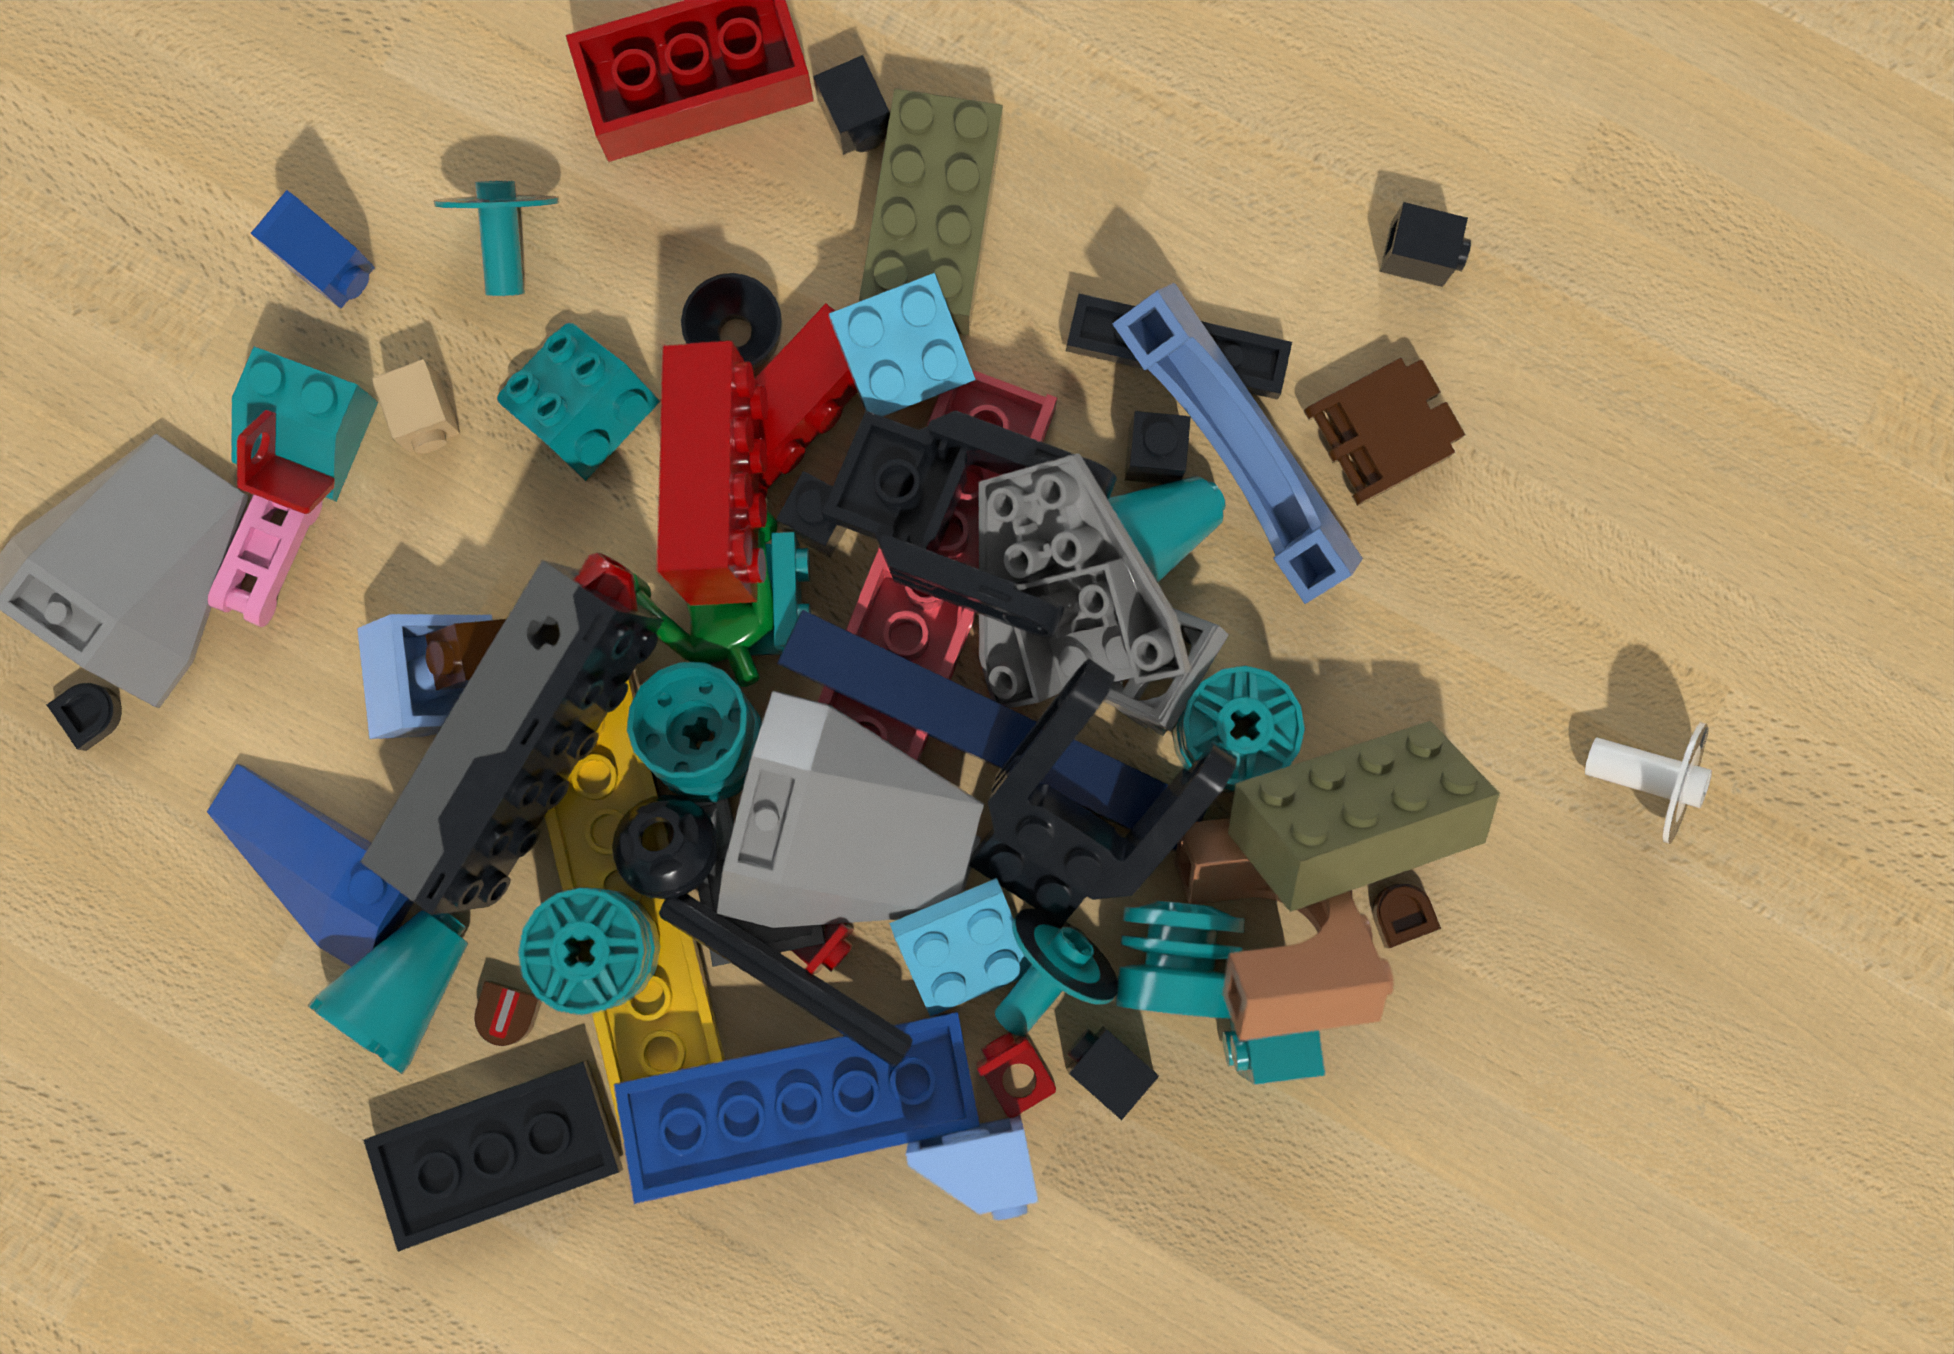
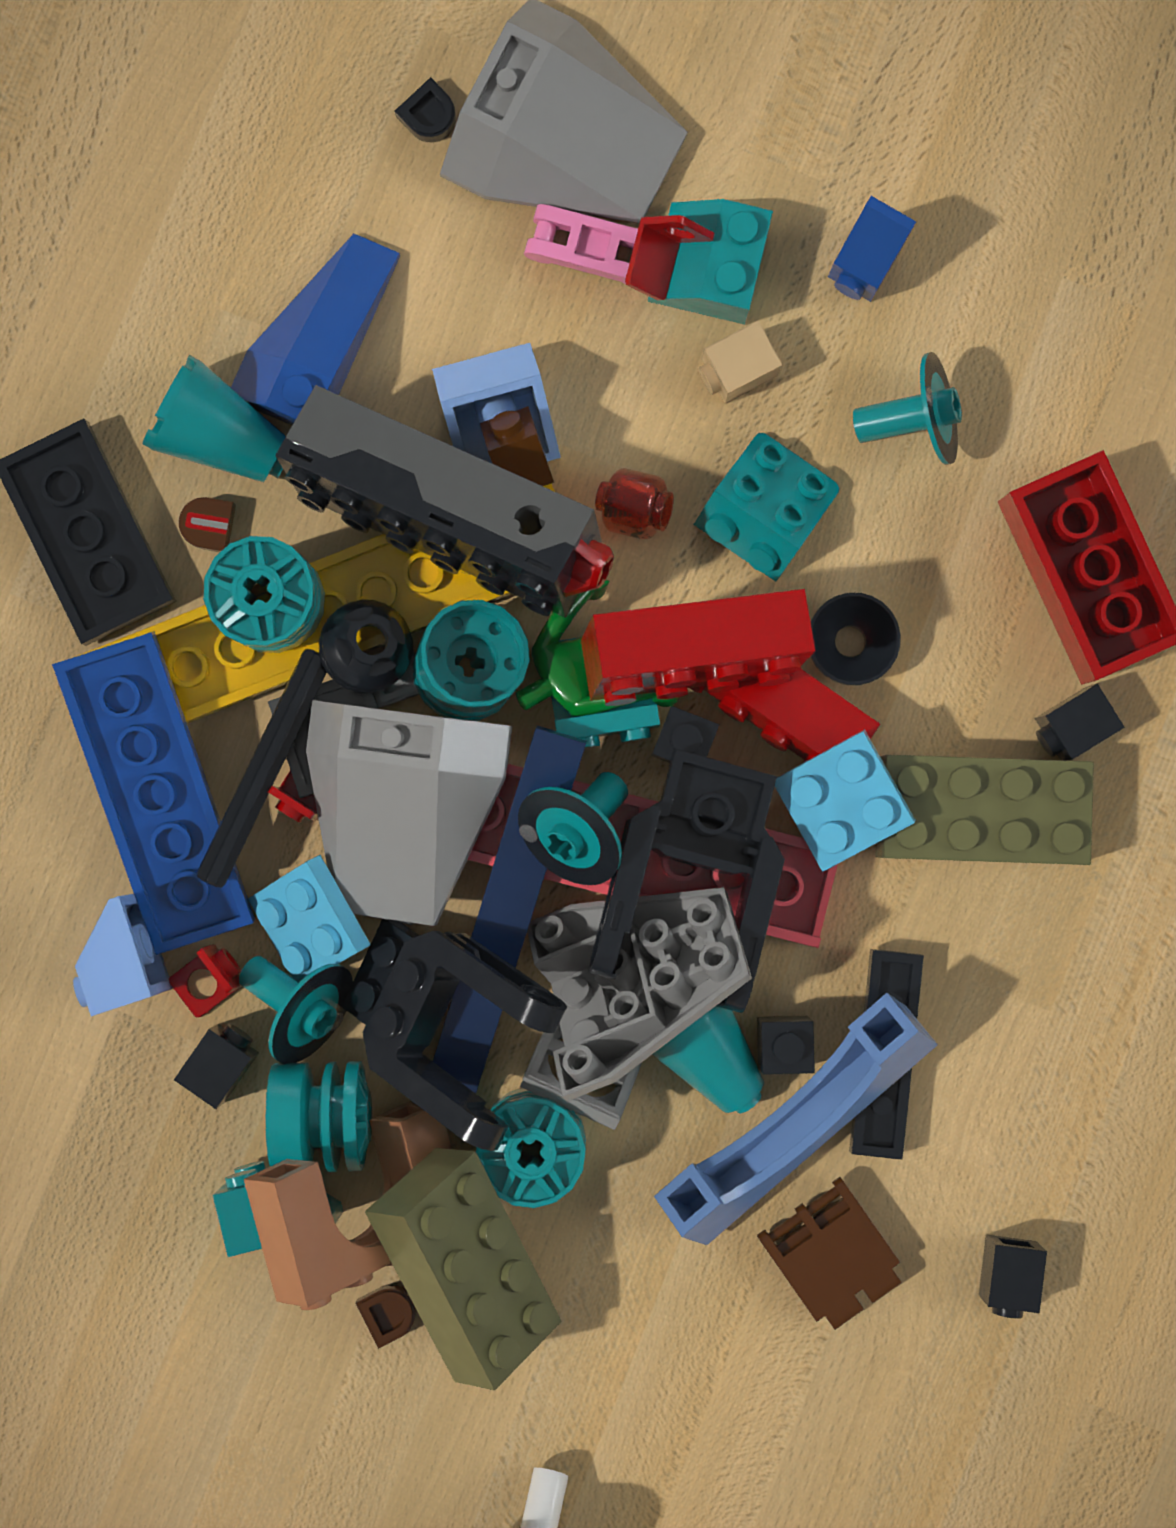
camera: 90 degrees right, 5 degrees up
none -> piece [518,772,628,885]
none -> clear red head [595,468,674,539]

